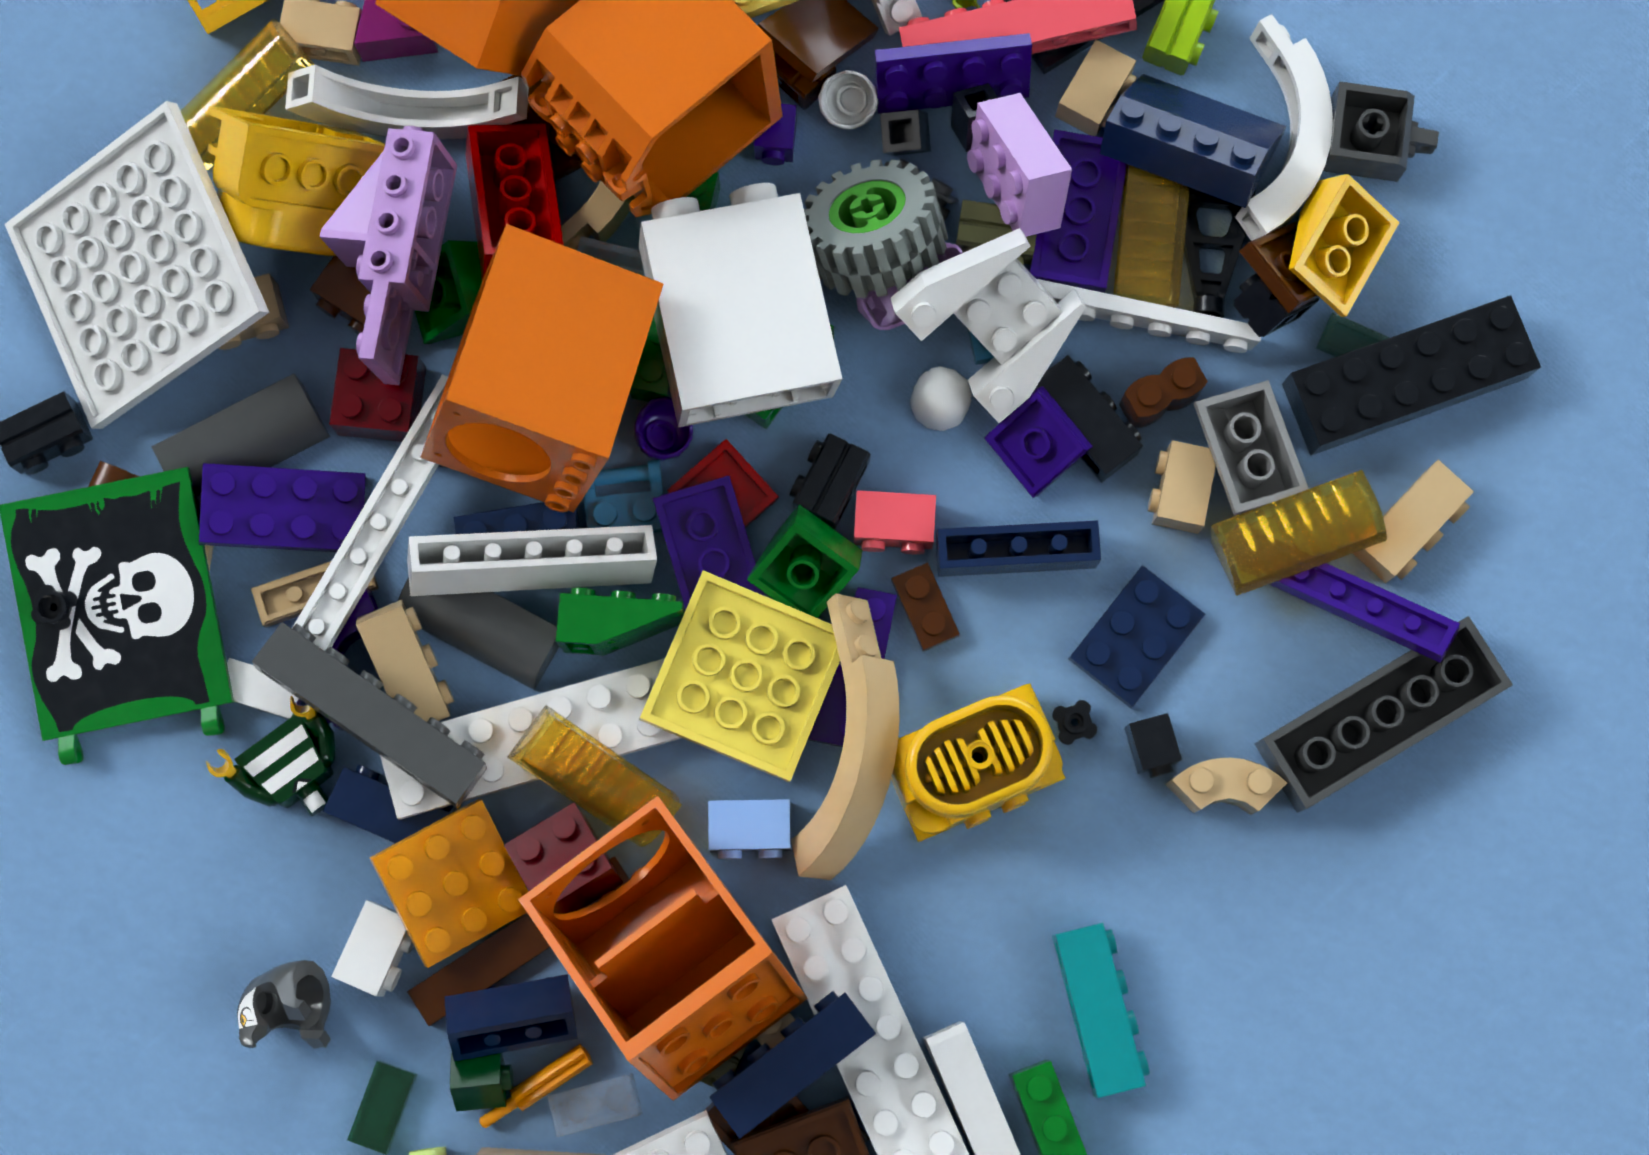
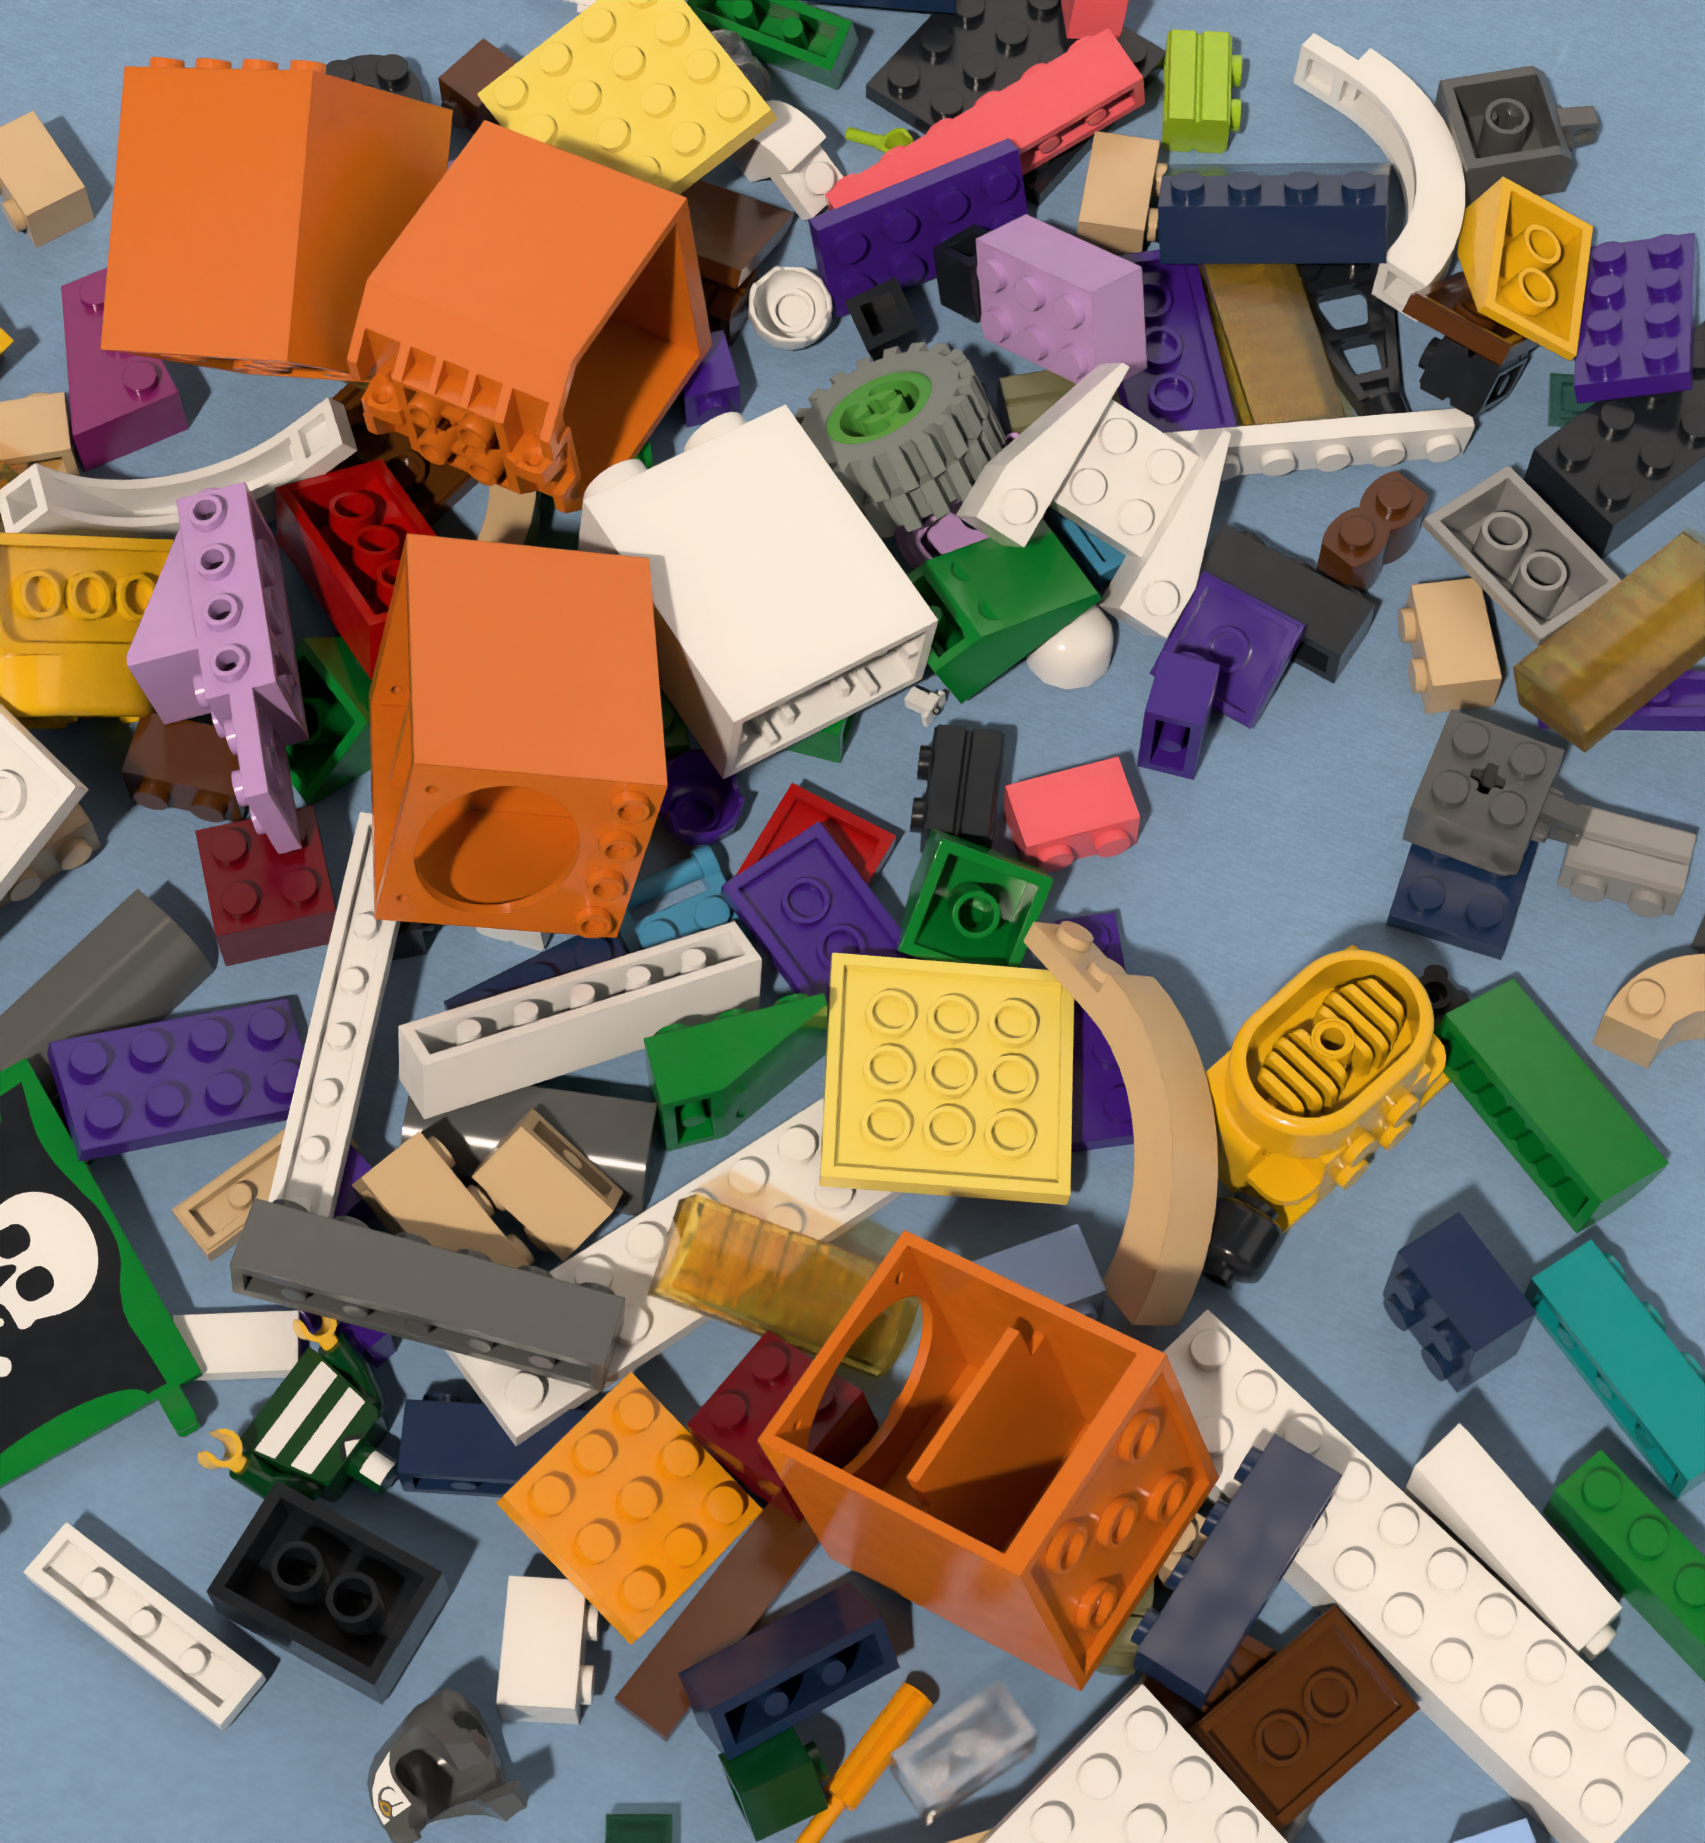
camera: 20 degrees left, 15 degrees down
reddish brown plate [891,562,960,652] -> none
dark blue brick [935,520,1101,577] -> none
black brick [1124,713,1182,778] -> none
none -> white plate [24,1522,266,1732]
none -> black brick [206,1481,450,1705]
none -> tan brick [472,1108,623,1261]
none -> white piece [904,686,946,728]
none -> green slope [907,518,1102,704]
none -> dark purple brick [1137,650,1220,780]
none -> black head [1201,1192,1283,1289]
none -> dark blue brick [1382,1212,1537,1393]
none -> dark grey hinge [1402,709,1590,876]
none -> green brick [1433,978,1669,1234]
none -> light grey brick [1556,803,1697,918]
none -> dark purple plate [1574,233,1698,404]

